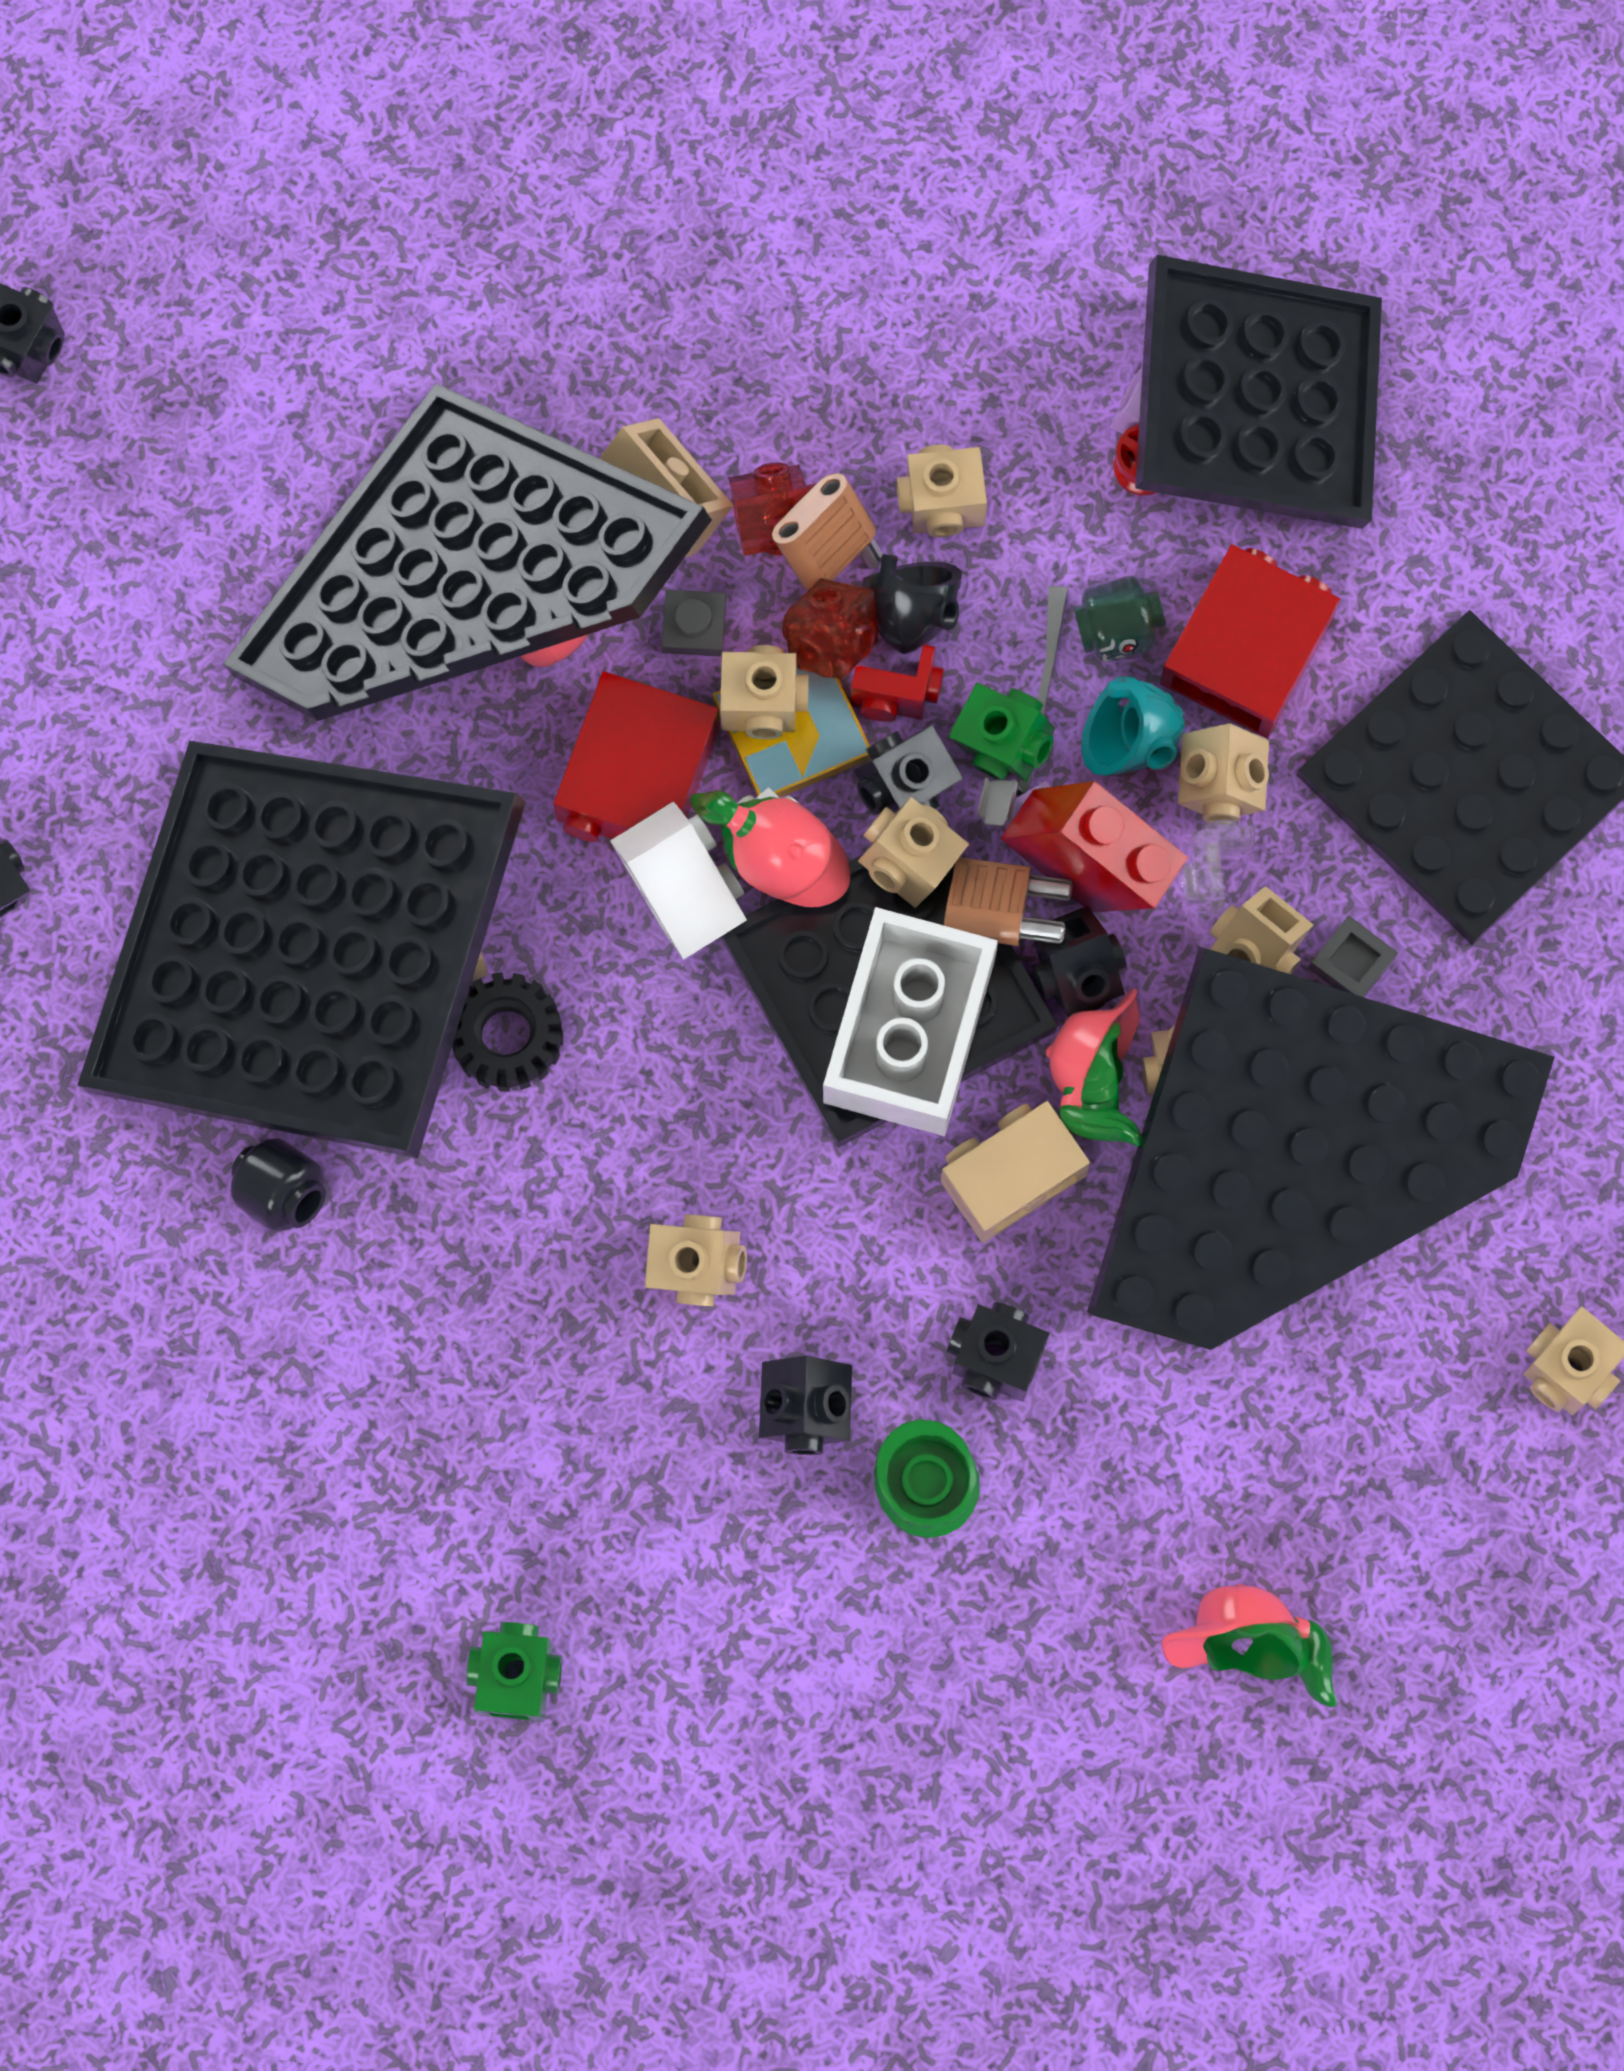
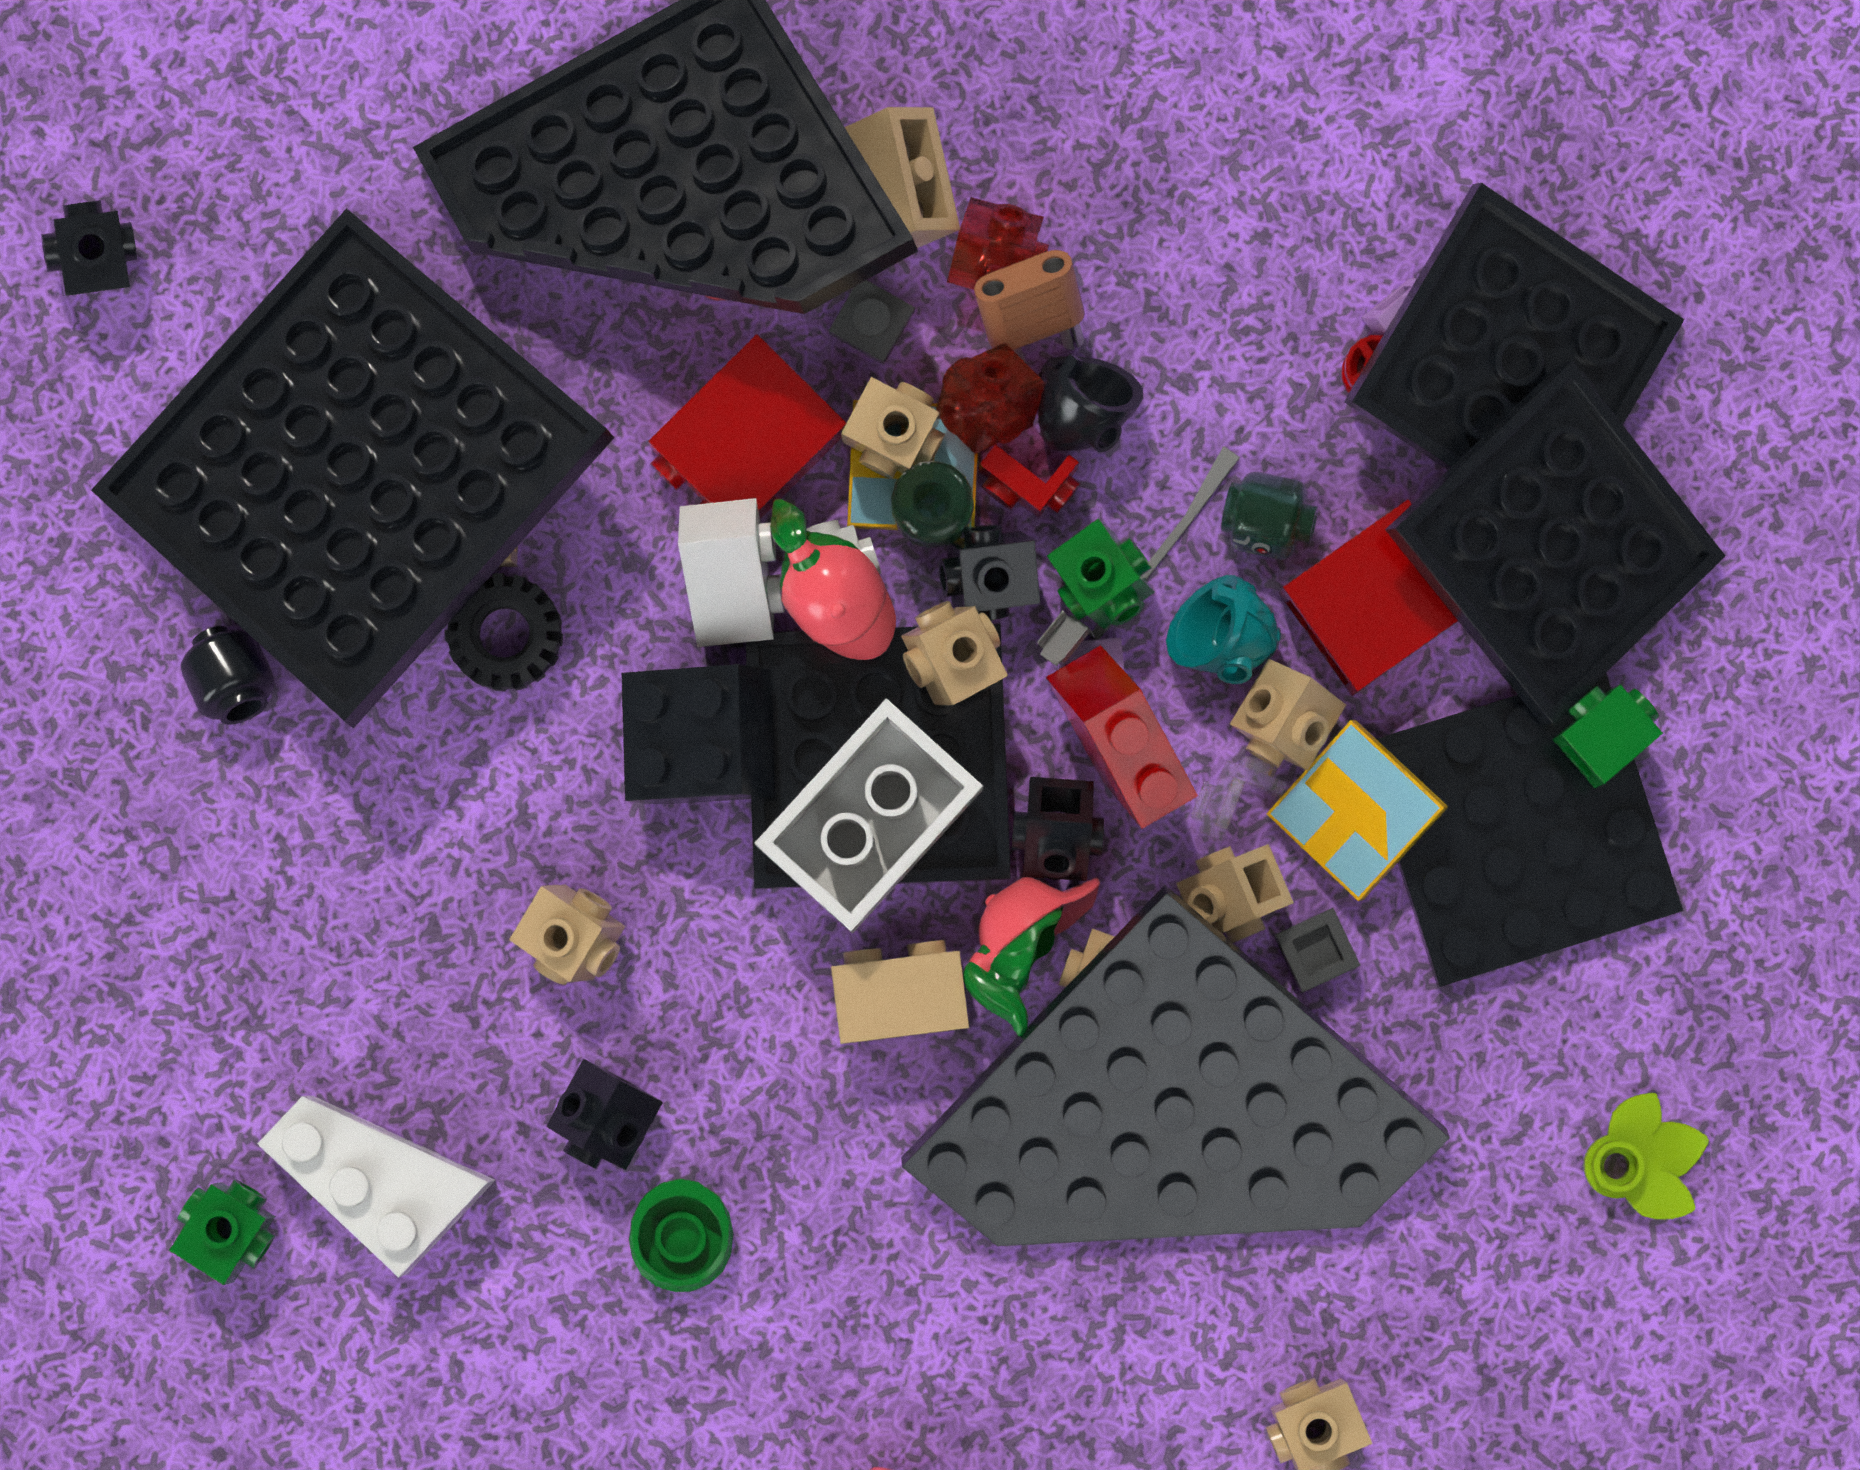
camera: 25 degrees right, 10 degrees up
tan brick [896,445,987,538] -> none
nougat piece [944,857,1073,946] -> none
black brick [946,1302,1050,1402] -> none
none -> white wedge [257,1096,495,1278]
none -> black brick [621,664,775,804]
none -> clear green head [891,461,974,549]
none -> tile [1266,720,1448,901]
none -> black plate [1385,361,1726,725]
none -> green brick [1552,684,1663,788]

